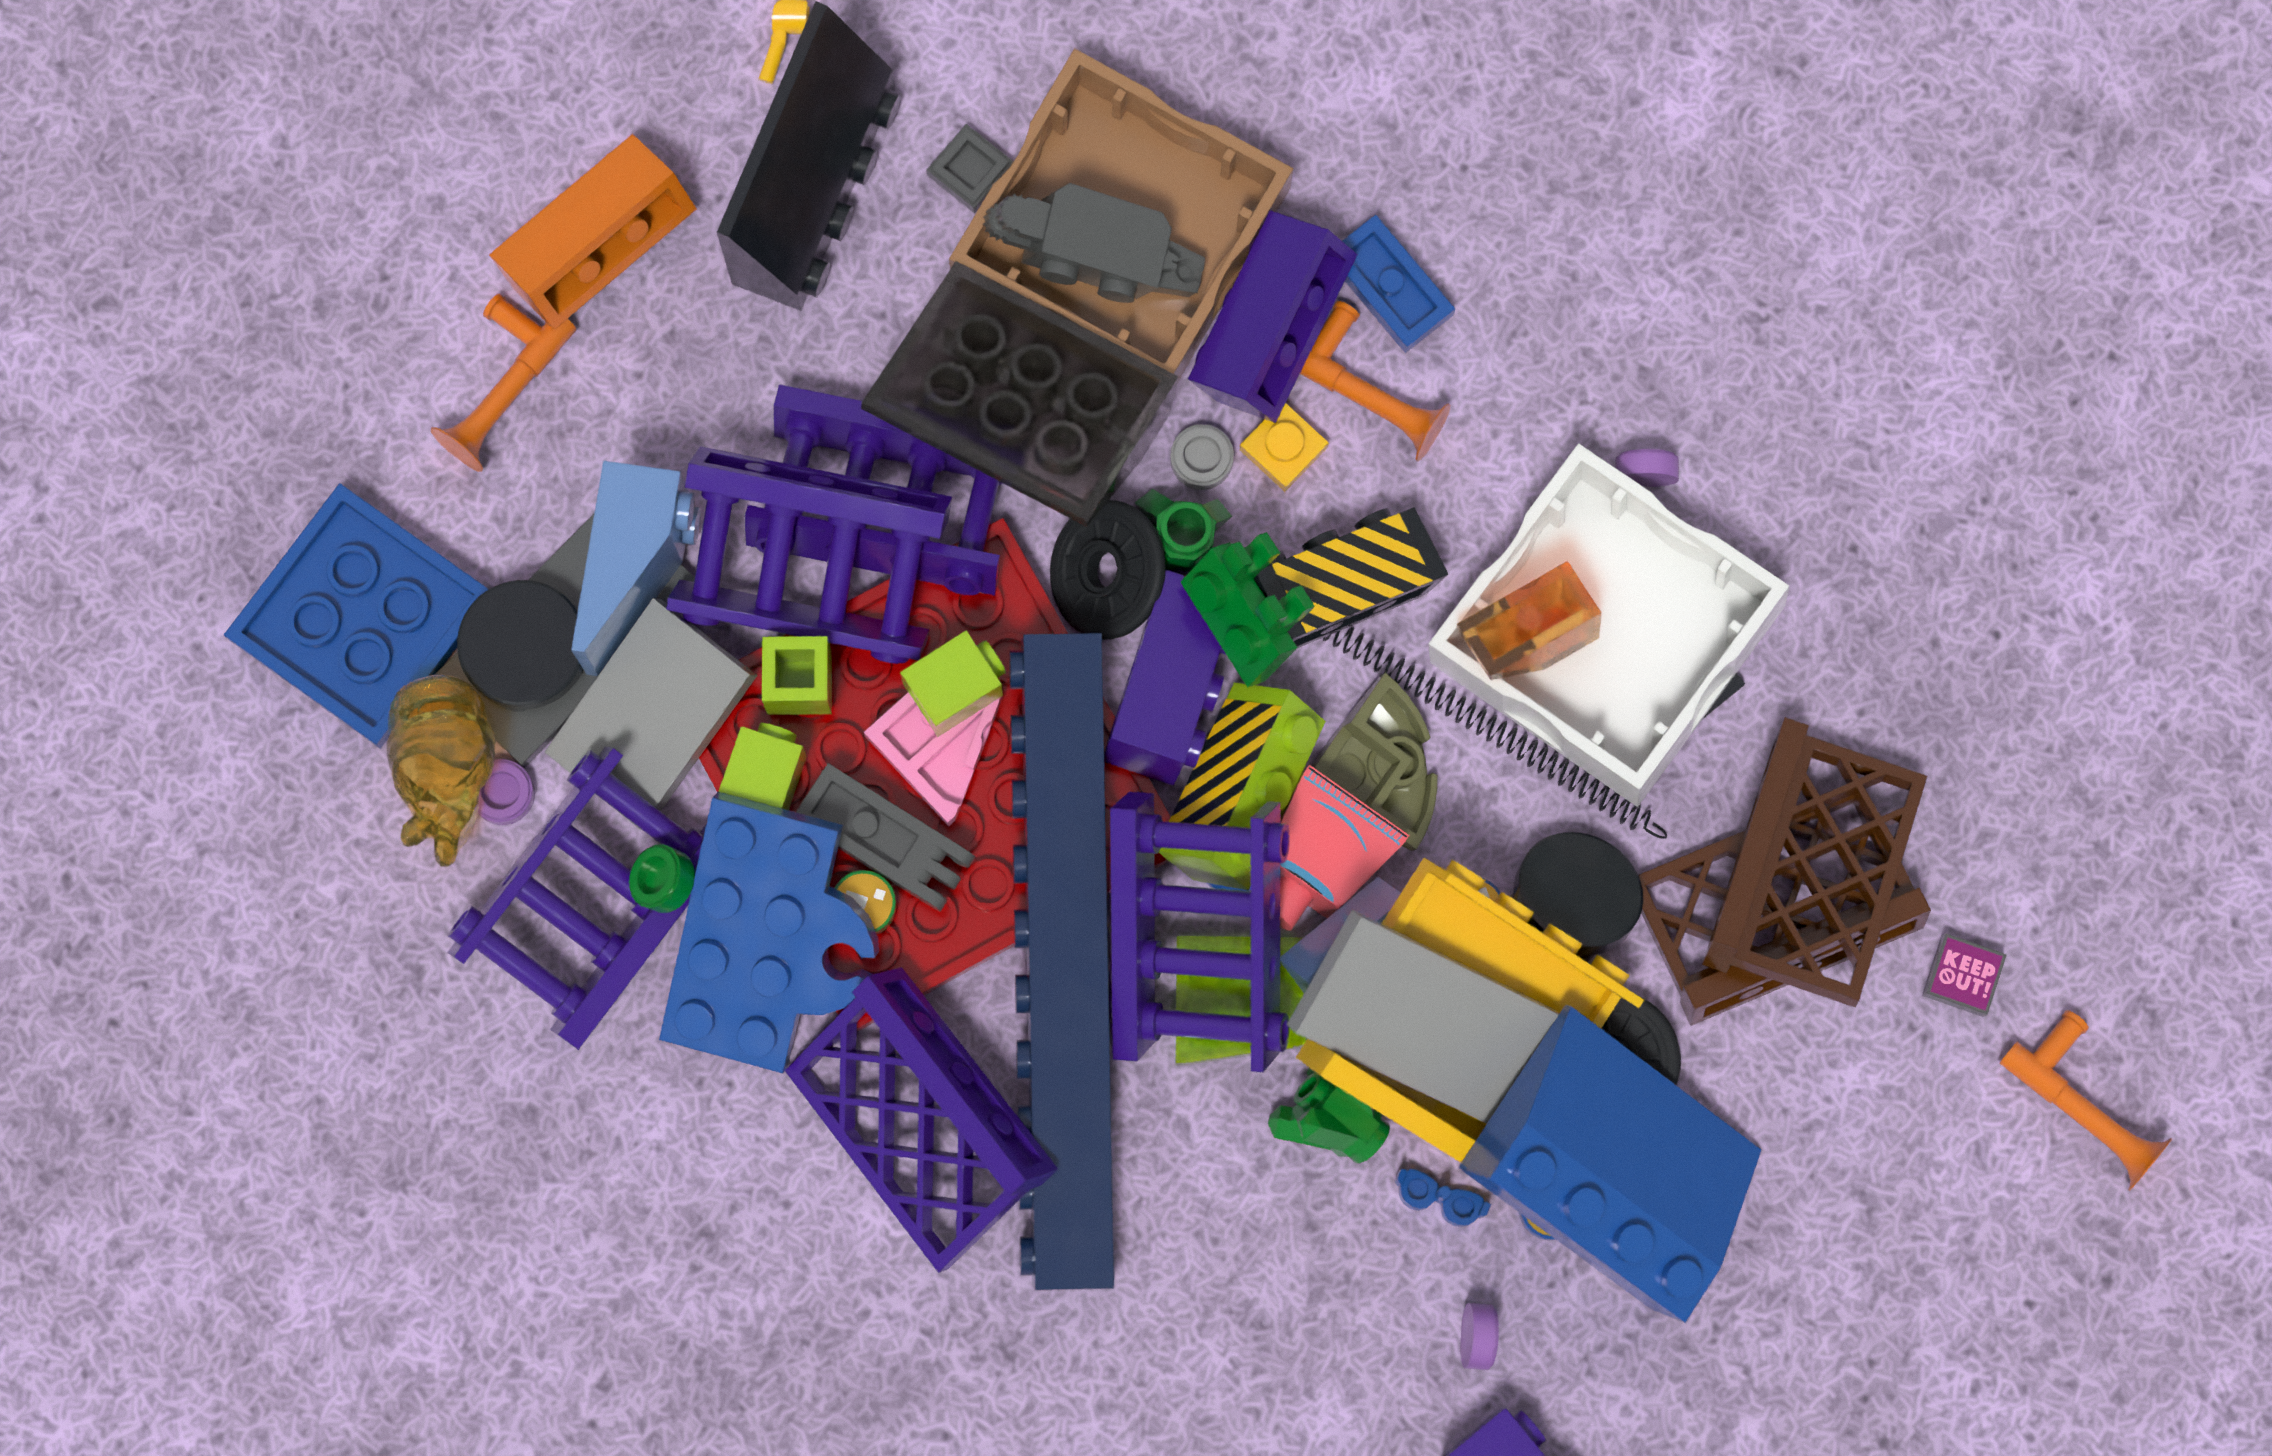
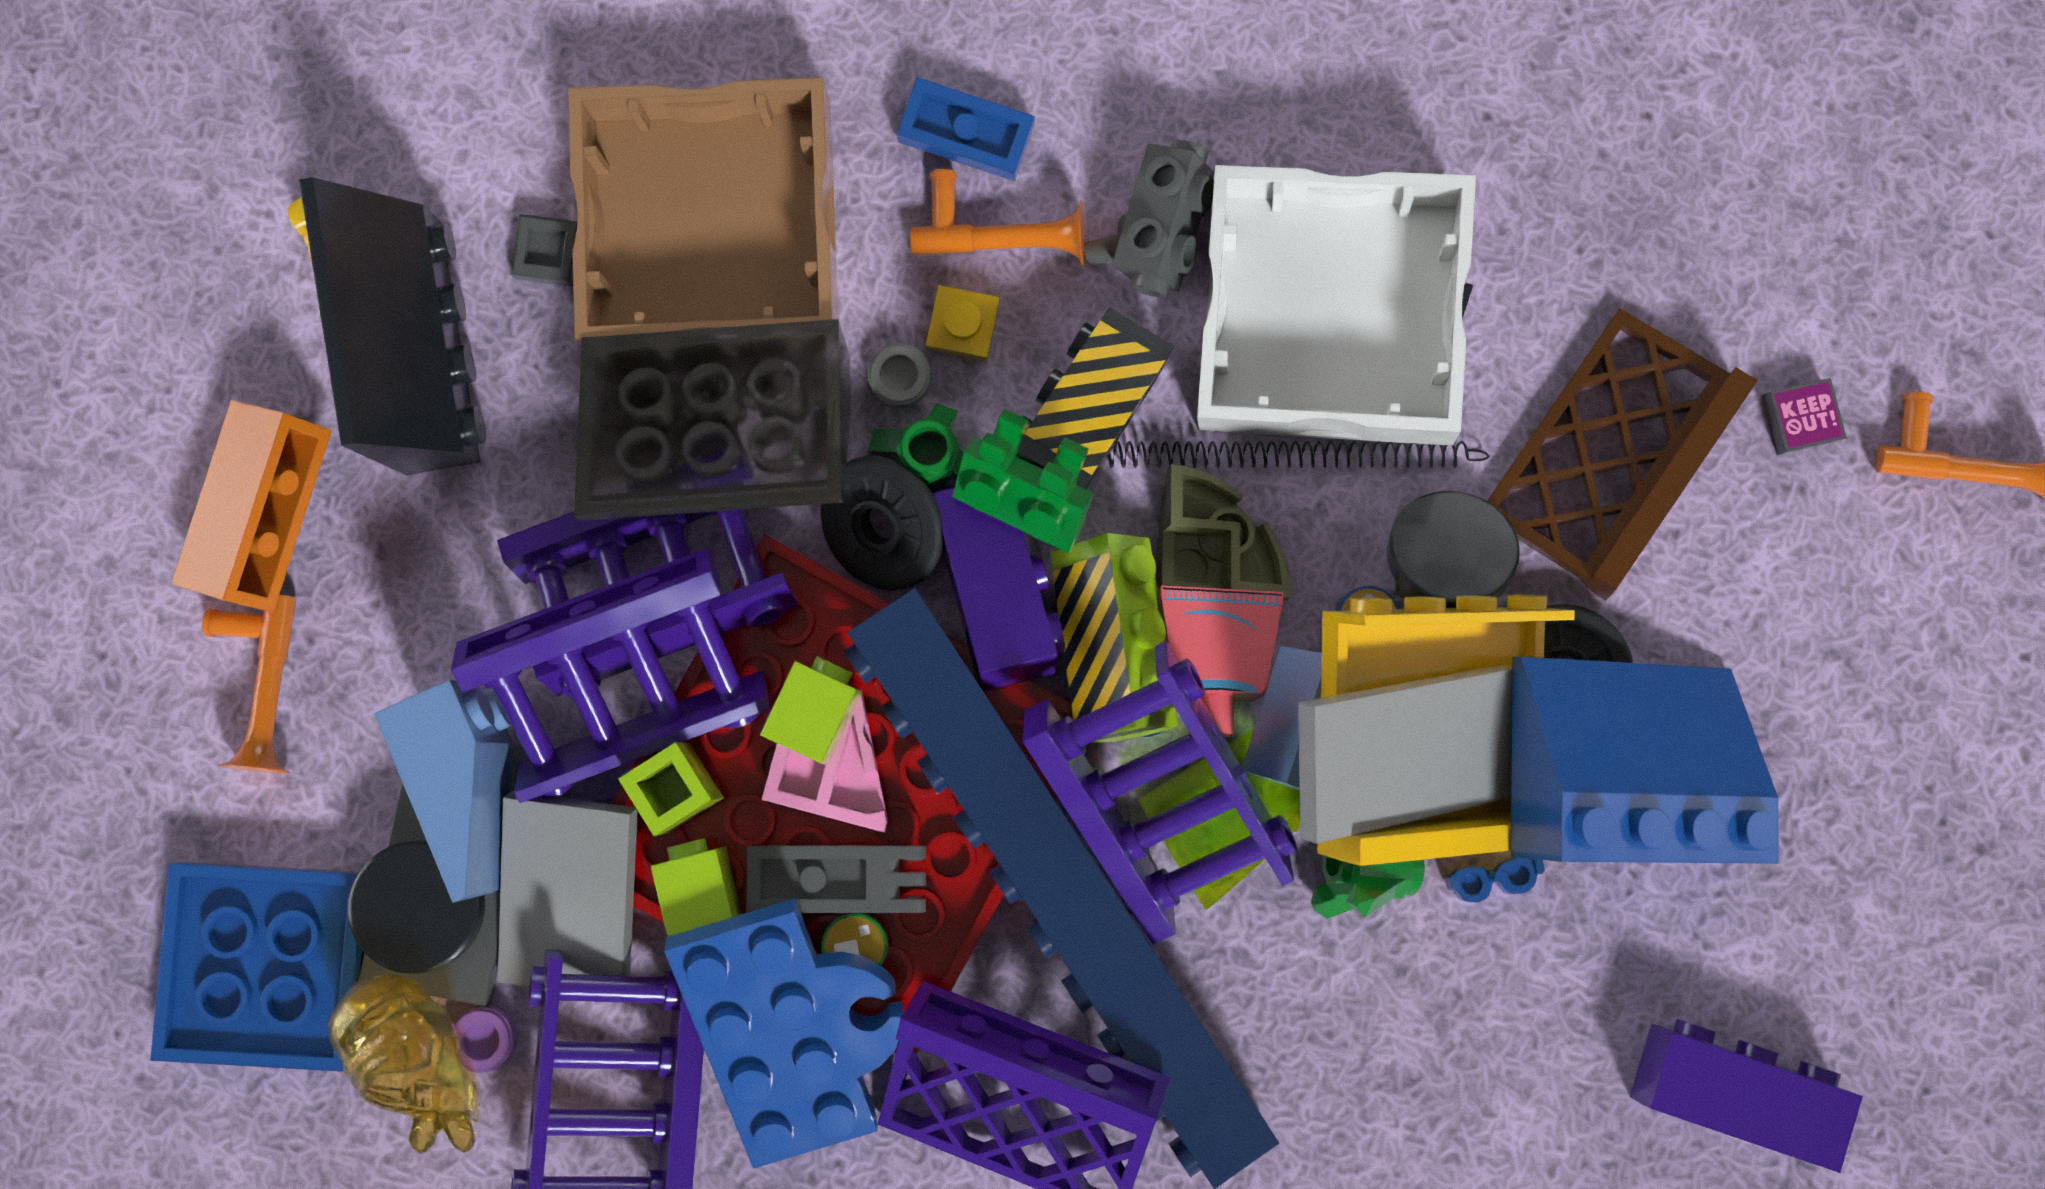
camera: 30 degrees left, 5 degrees up
green tile [629,844,695,913] -> none
dark grey hinge [983,183,1205,303] -> none
dark purple brick [1188,211,1358,423] -> none
clear orange slope [1457,561,1602,680] -> none
medium lavender tile [1460,1303,1499,1370] -> none
medium lavender tile [1615,449,1679,487] -> none
reddish brown fence [1702,717,1928,1008] -> none
none -> dark grey brick [1084,140,1215,298]

